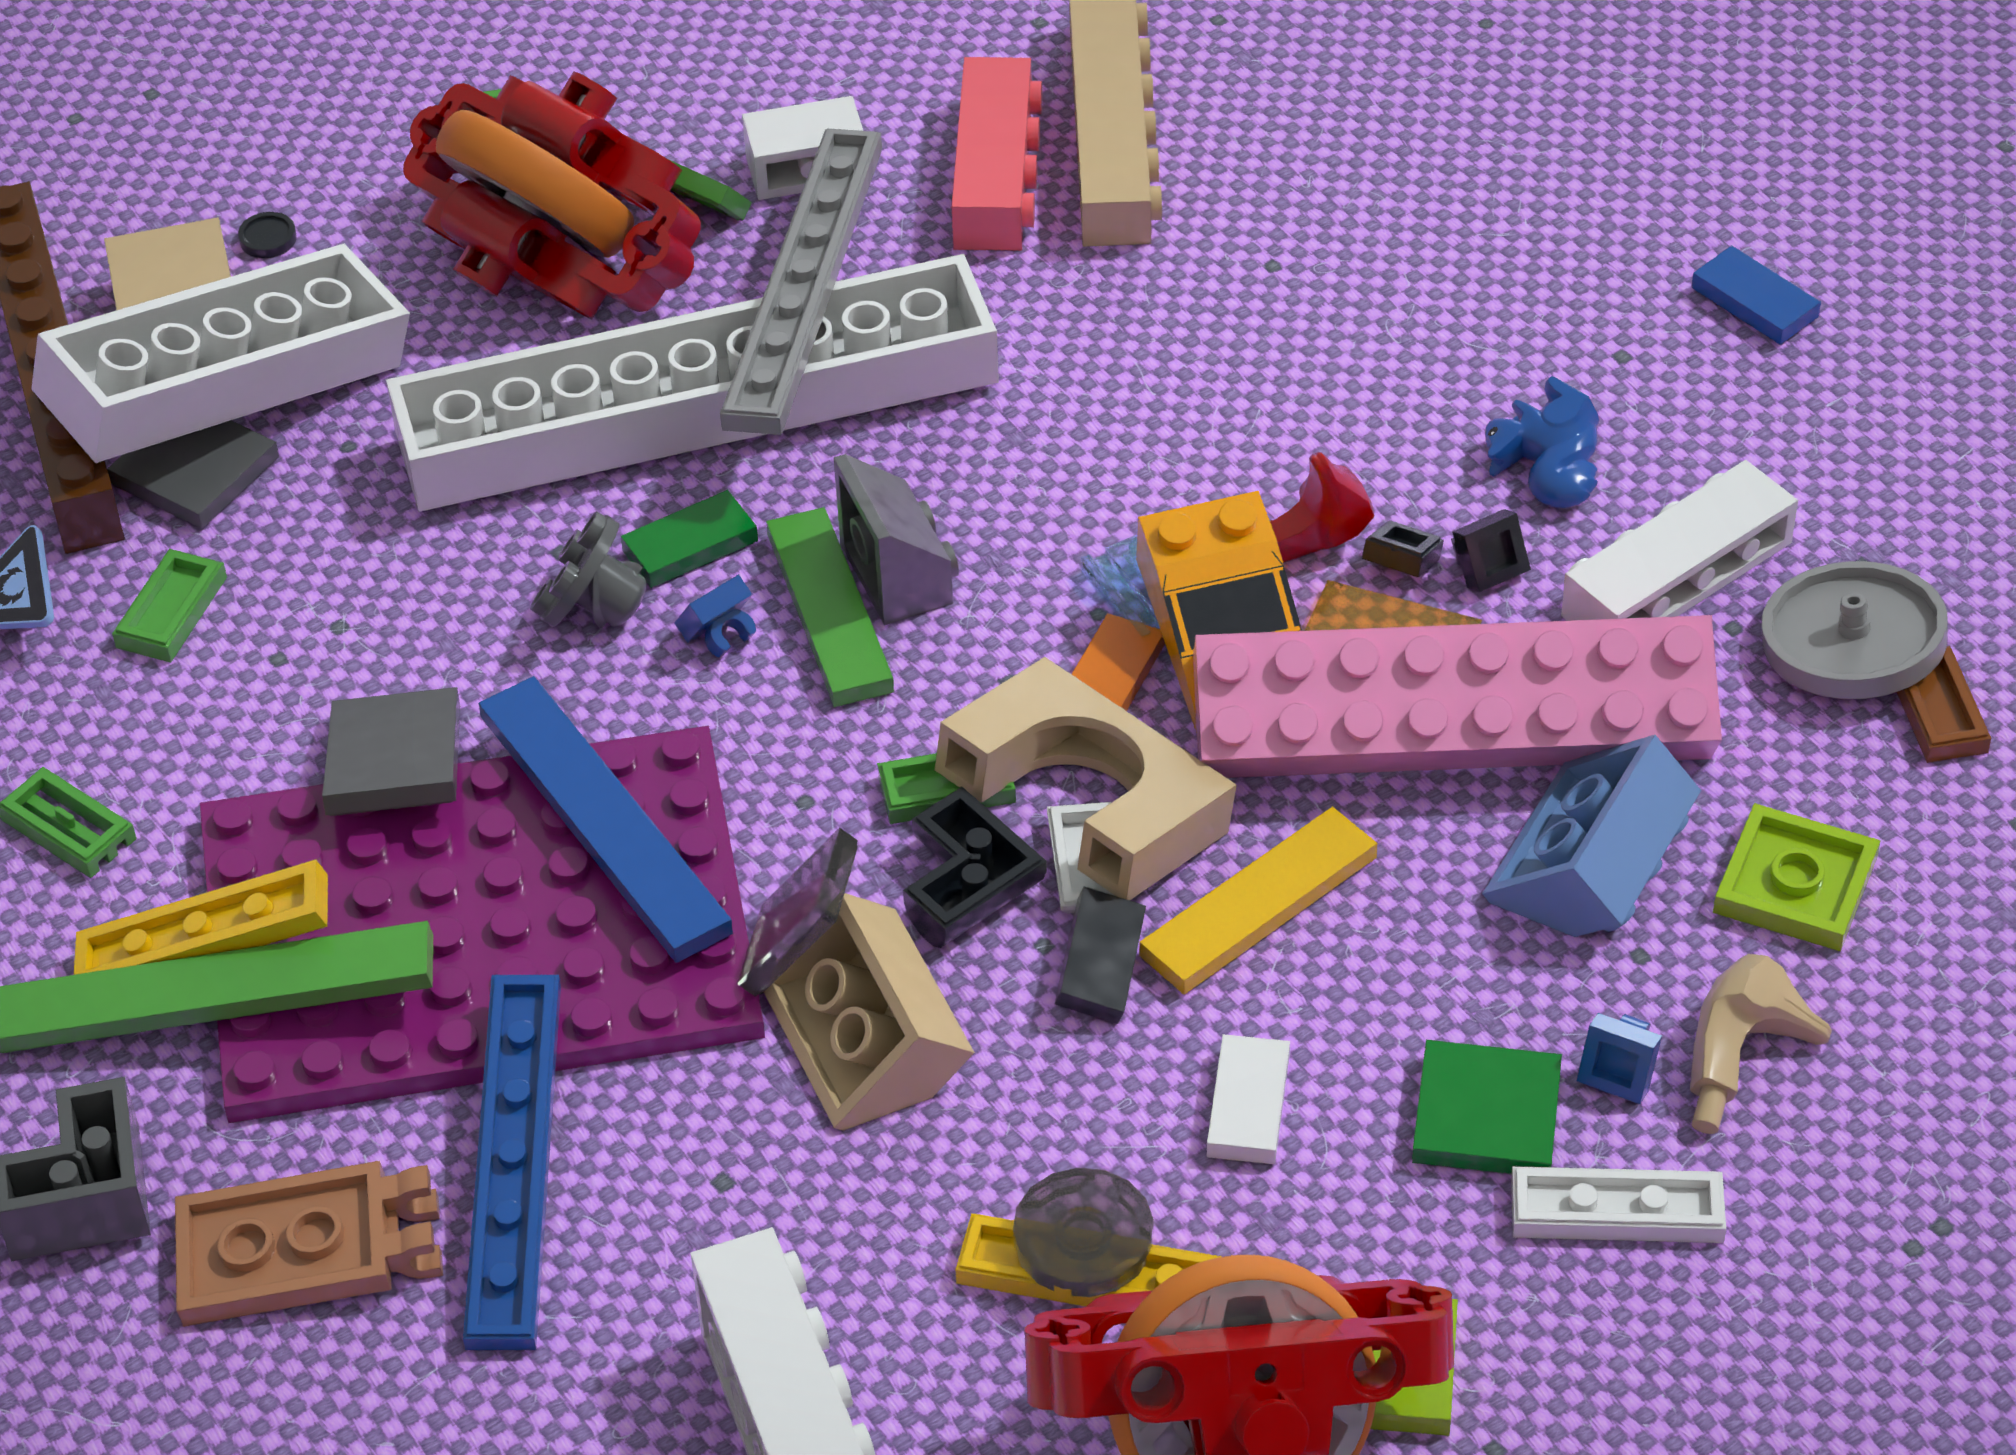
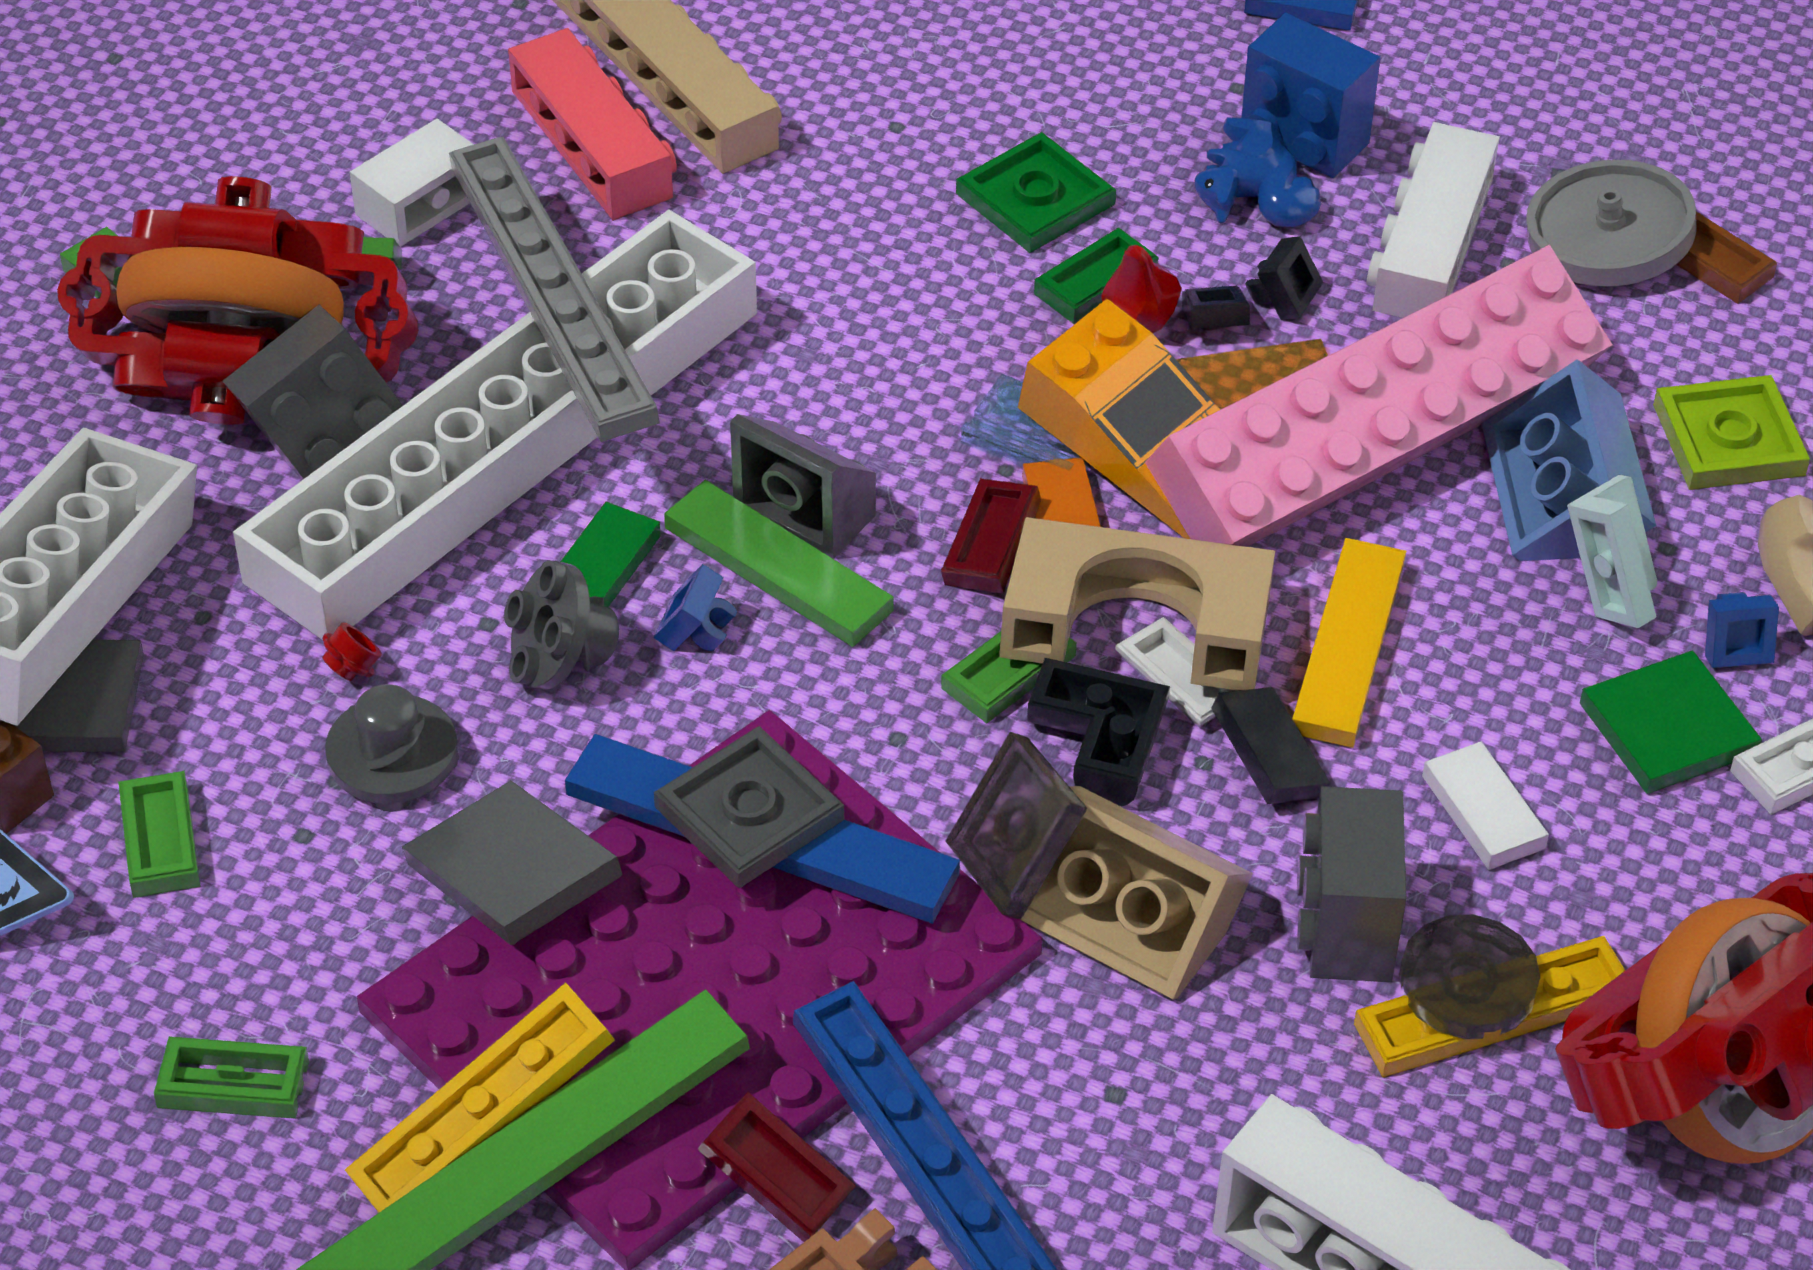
camera: 35 degrees left, 0 degrees up
none -> dark grey brick [223,304,403,480]
none -> red plate [322,622,382,681]
none -> dark grey plate [325,684,459,812]
none -> dark grey tile [654,726,844,888]
none -> dark red tile [698,1092,856,1242]
none -> dark red tile [941,478,1041,593]
none -> green tile [956,132,1116,253]
none -> green tile [1034,227,1159,324]
none -> blue brick [1241,12,1381,178]
none -> dark grey brick [1297,786,1406,982]
none -> light aqua panel [1567,475,1657,628]

